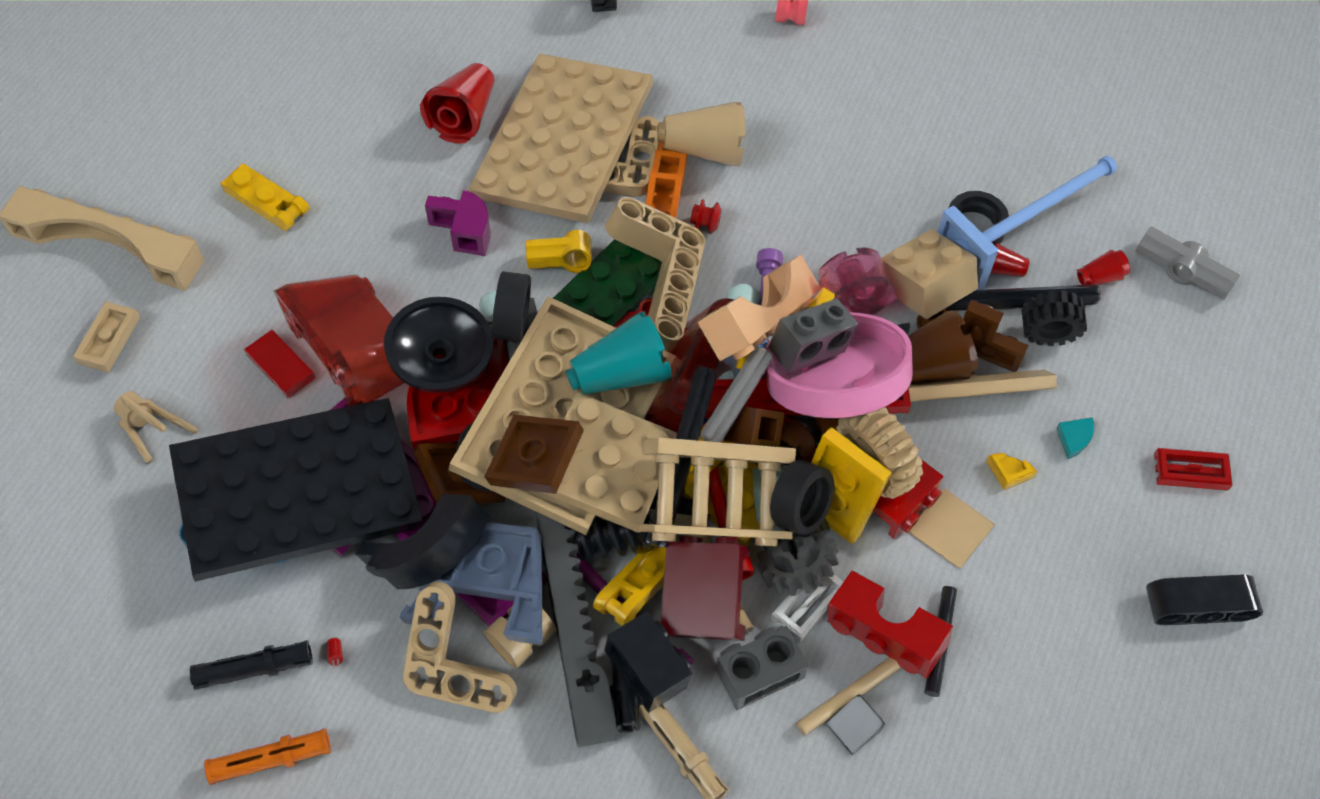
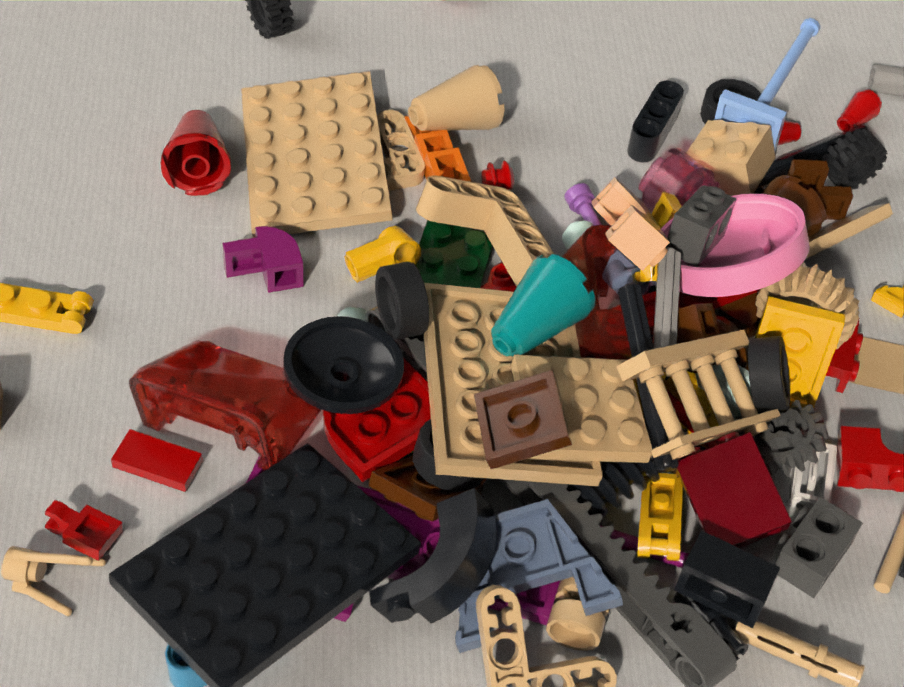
camera: 30 degrees left, 10 degrees down
none -> red plate [44,500,123,561]
none -> black beam [627,81,684,163]

